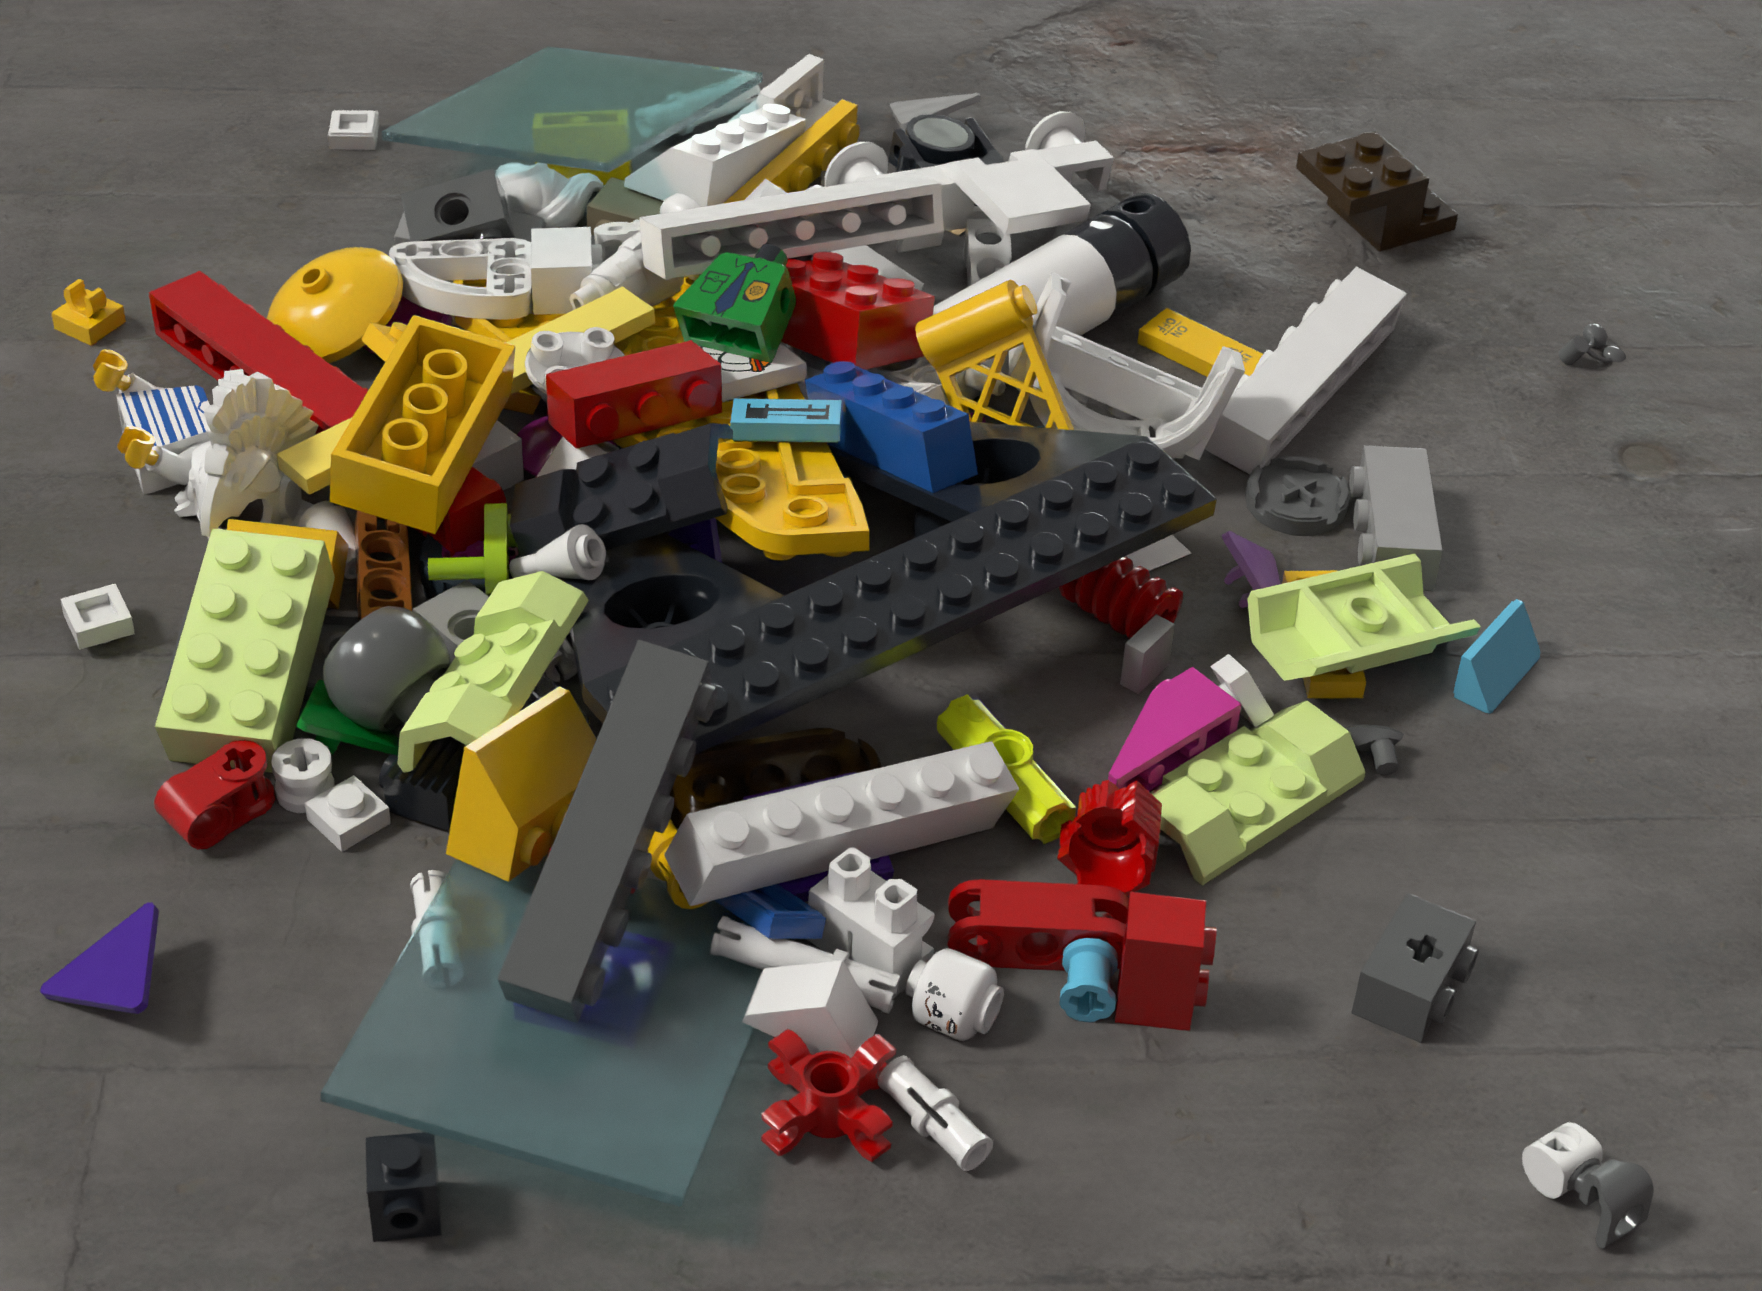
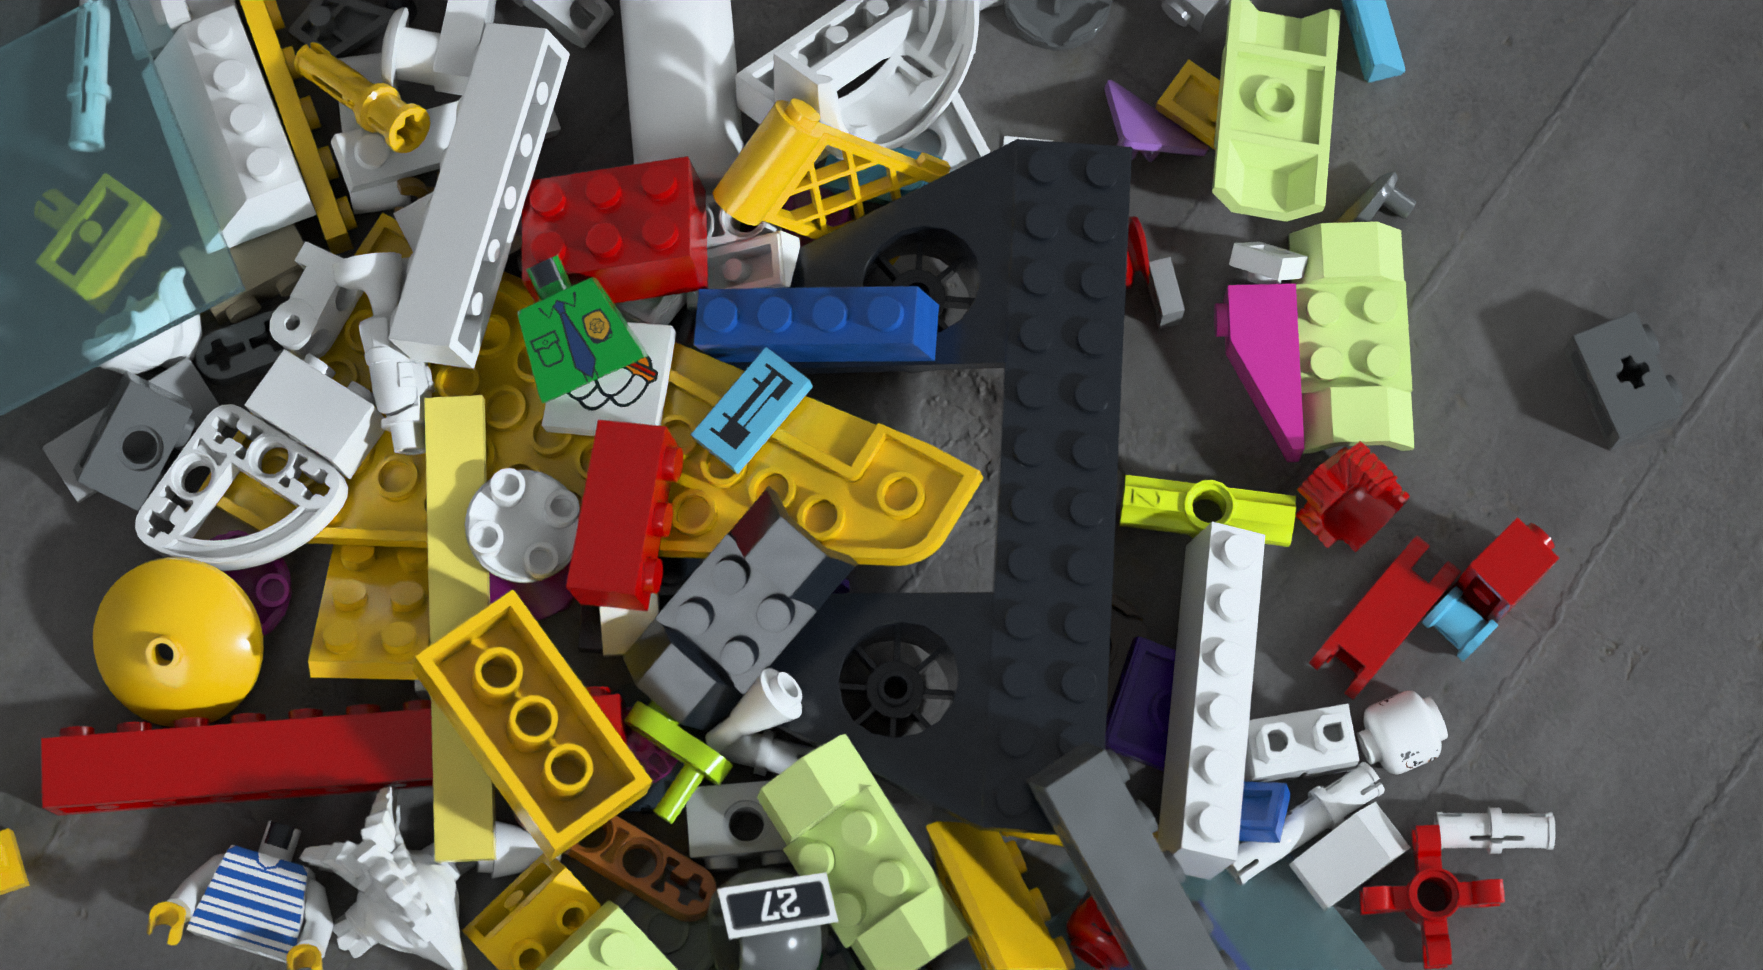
camera: 50 degrees left, 35 degrees up
none -> yellow pin [294,42,431,154]
none -> sticker [717,872,838,939]

